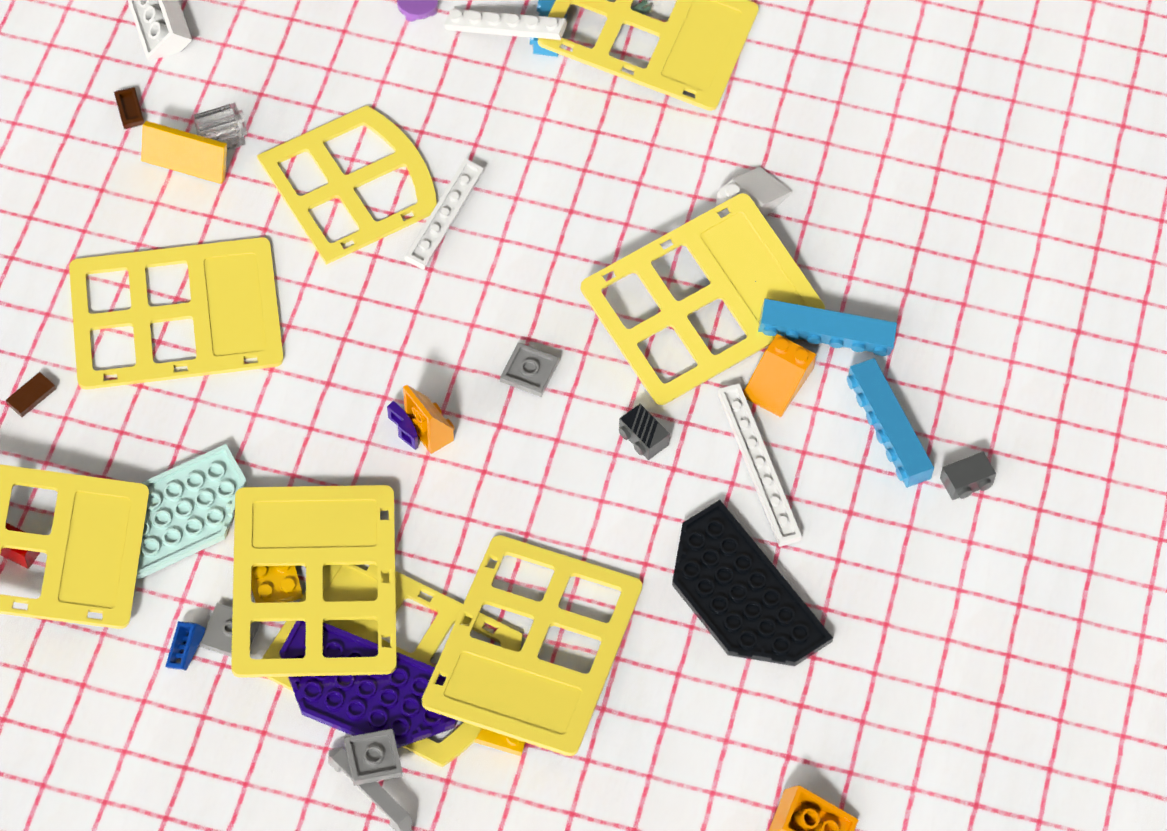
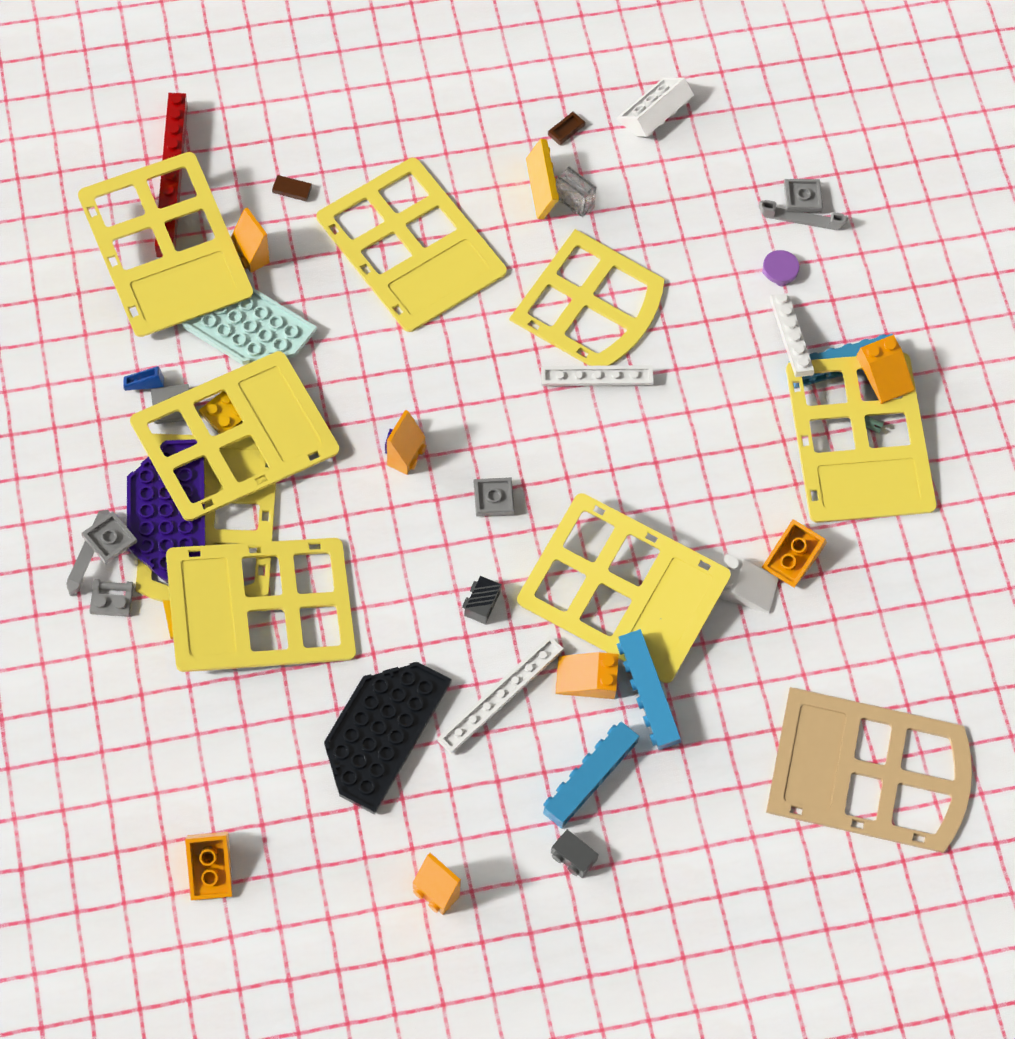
camera: 60 degrees right, 5 degrees up
none -> light grey plate [89,579,133,617]
none -> light orange slope [231,207,270,273]
none -> light orange slope [413,853,461,915]
none -> light orange slope [762,519,827,588]
none -> tan door [766,687,972,853]

